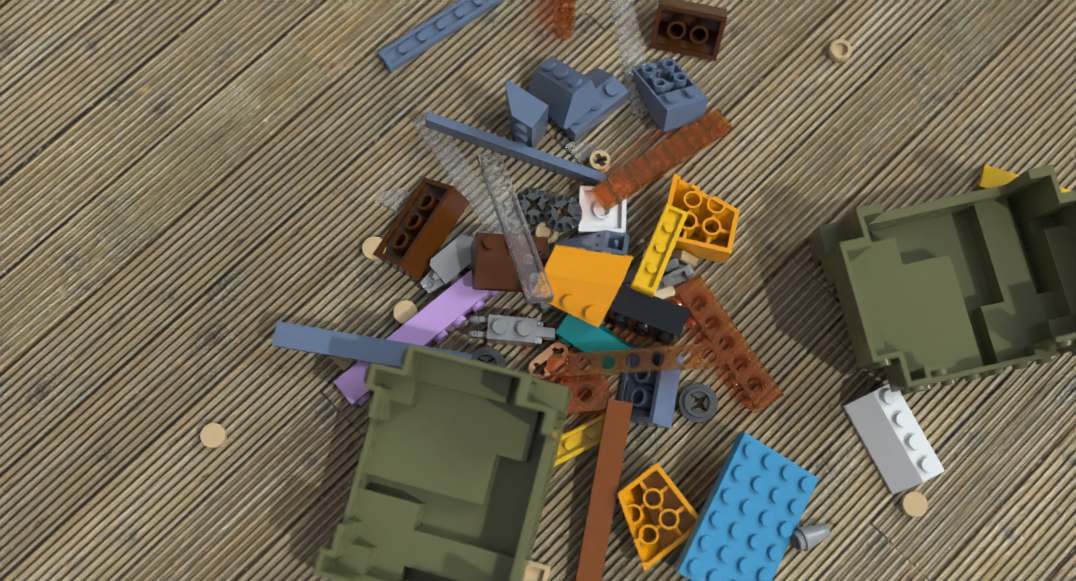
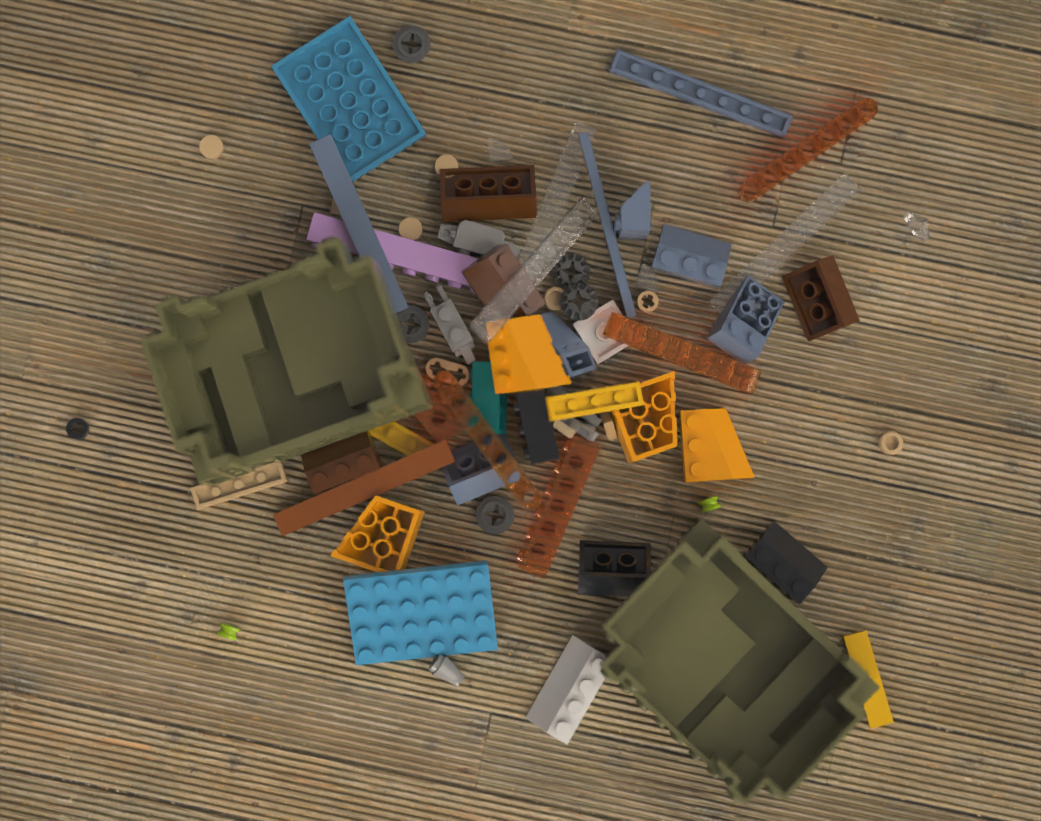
camera: 60 degrees right, 10 degrees up
sand blue slope [528,56,601,130] -> none
tan tile [900,492,928,517] -> none
none -> dark azure plate [271,16,427,182]
none -> reddish brown slope [301,431,383,494]
none -> dark grey gear [393,25,430,64]
none -> black slope [578,540,651,597]
none -> light orange wedge [678,408,755,483]
none -> lime bush [698,496,721,513]
none -> black slope [743,520,828,604]

